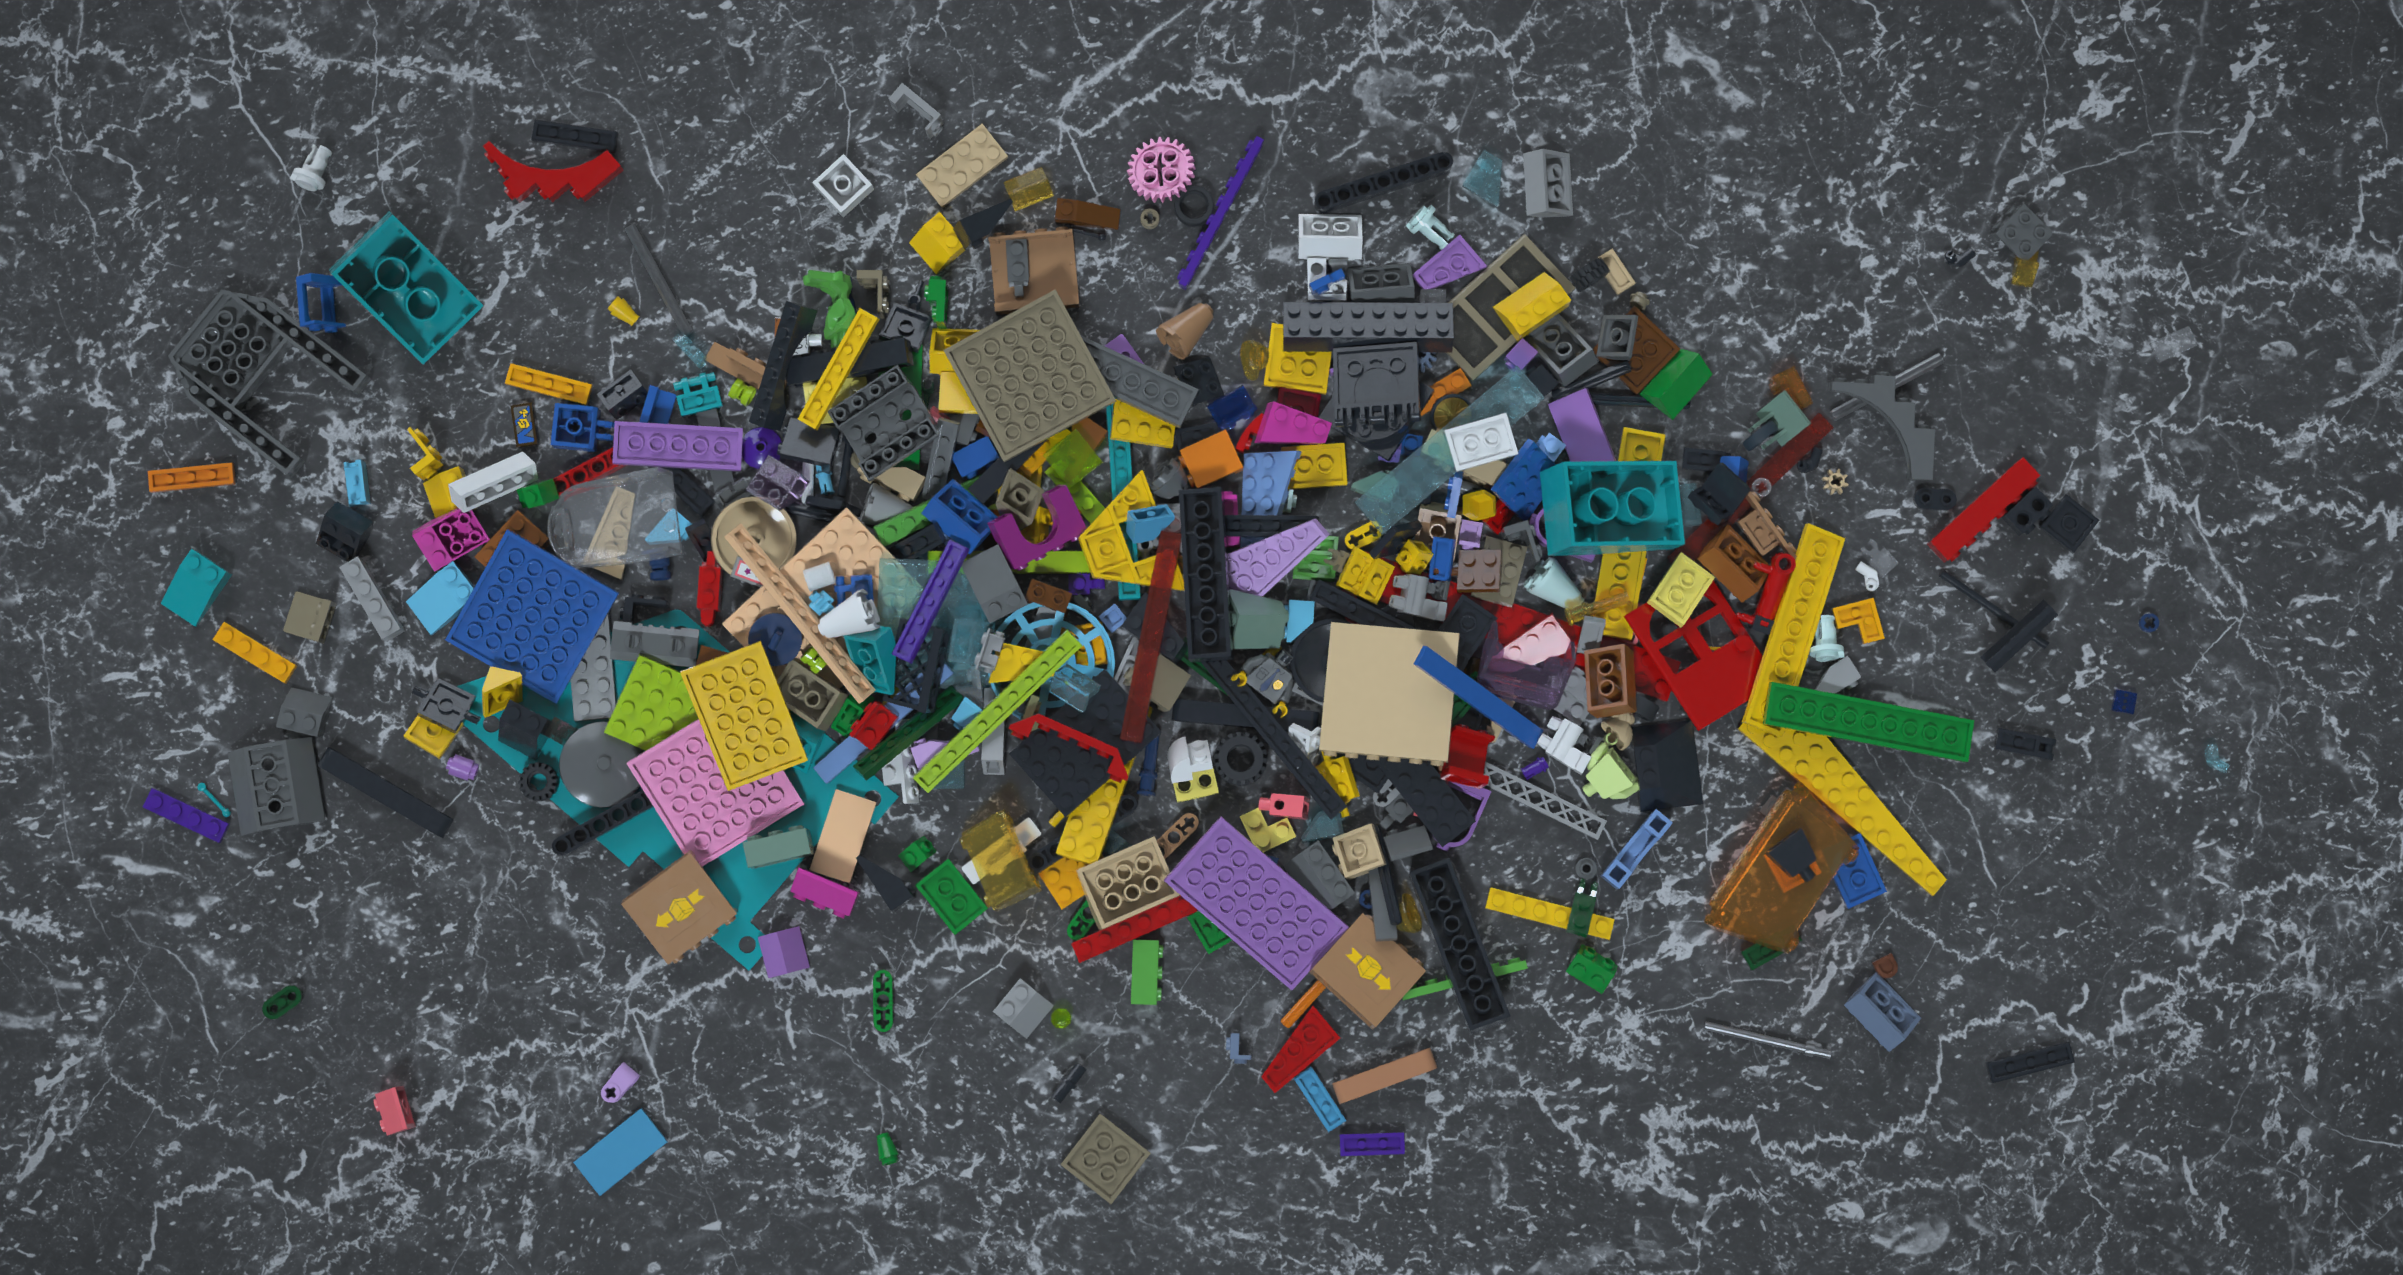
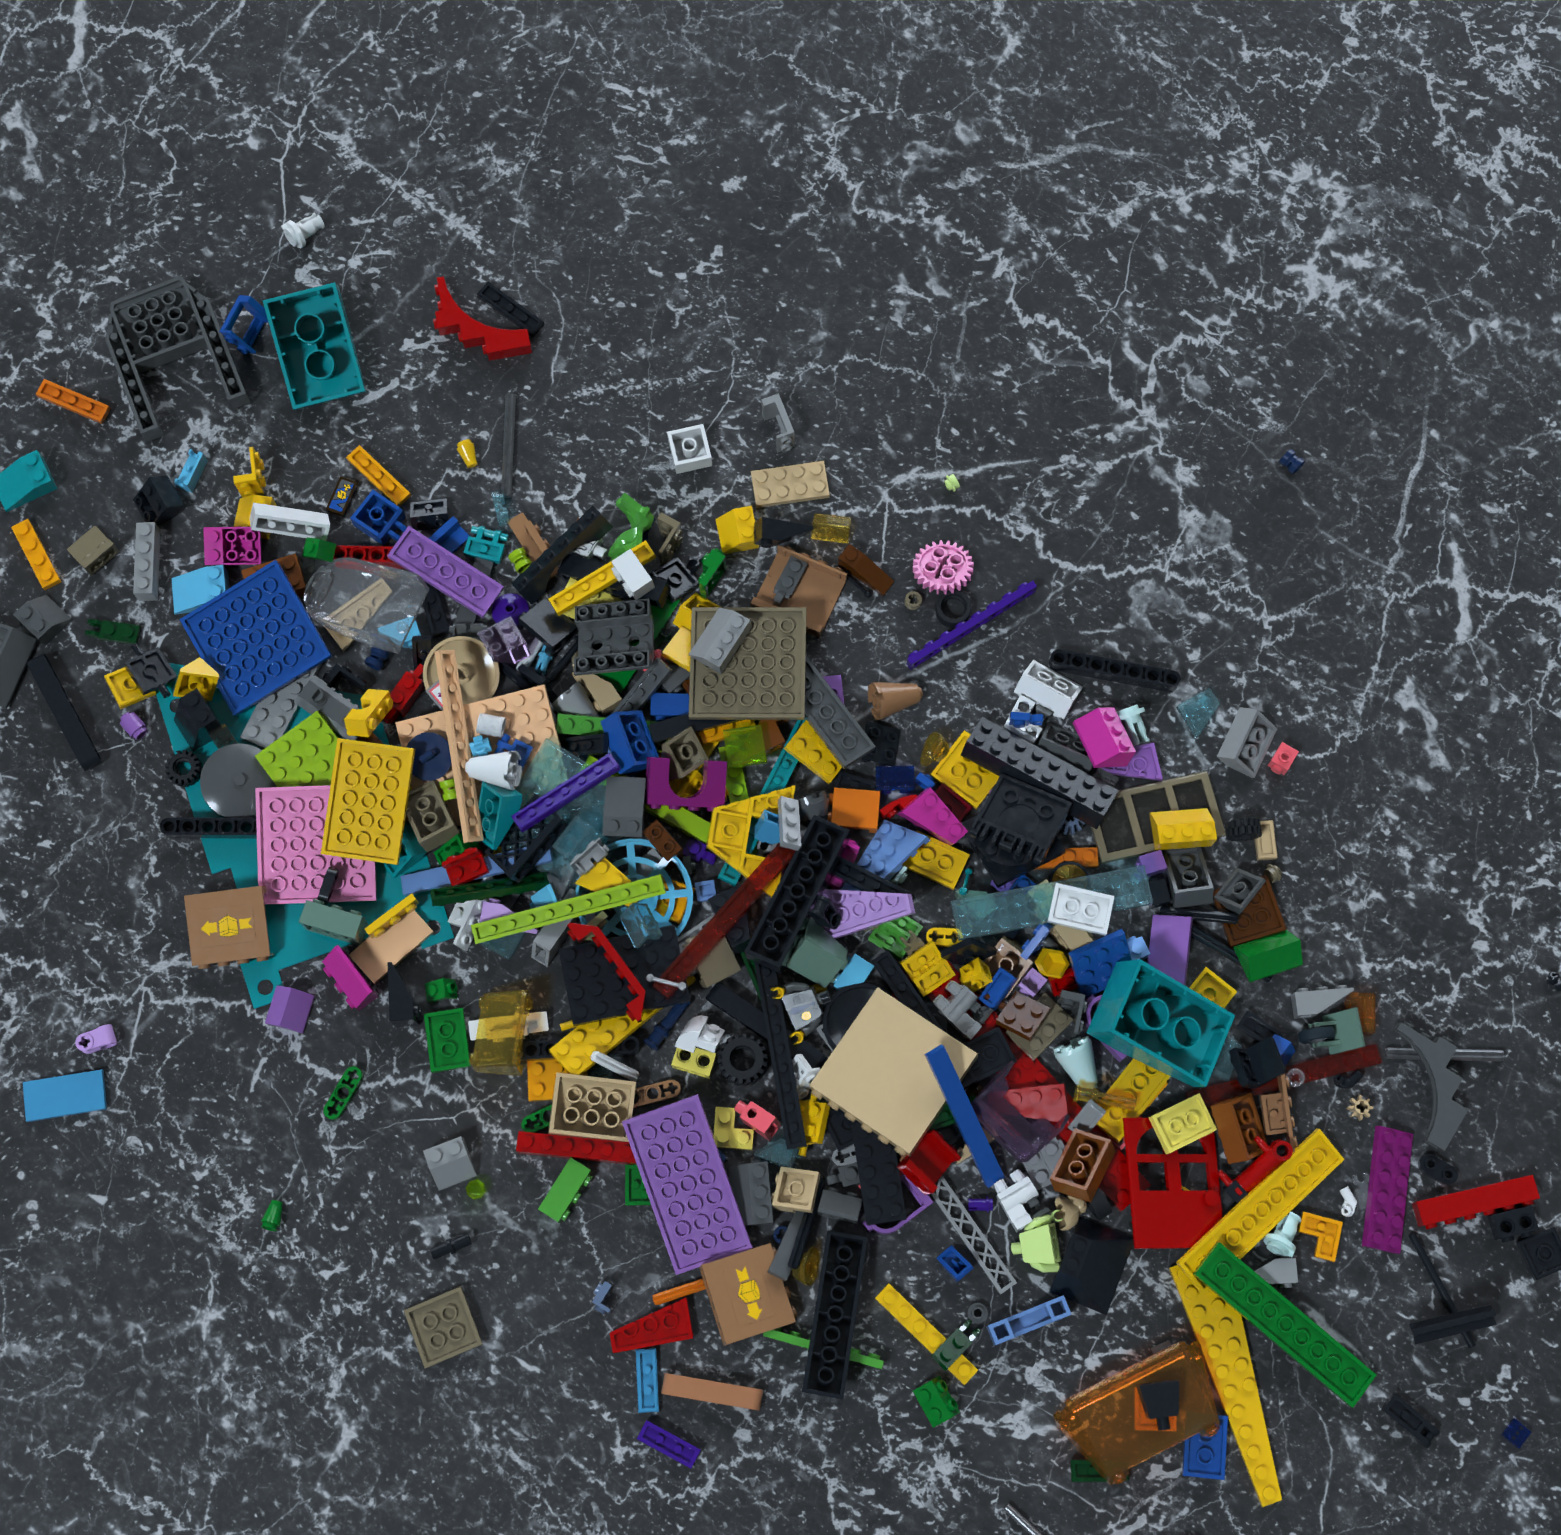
camera: 30 degrees right, 10 degrees down
none -> dark green hinge [85,619,141,645]
none -> black beam [317,866,339,905]
none -> yellow arch [344,689,393,737]
none -> yellow plate [364,893,419,938]
none -> white axle [591,1051,639,1081]
none -> white brick [611,549,655,600]
none -> light grey hinge [646,974,687,991]
none -> light grey slope [689,608,752,674]
none -> light grey plate [778,796,801,851]
none -> black piece [808,895,841,929]
none -> blue plate [915,772,935,790]
none -> blue slope [936,1245,973,1283]
none -> yellowish green plate [944,474,960,492]
none -> teal hinge [959,868,973,895]
none -> dark pink slope [1073,707,1136,768]
none -> coral brick [1267,742,1299,775]
none -> light grey slope [1291,985,1354,1019]
none -> magenta plate [1362,1126,1413,1254]

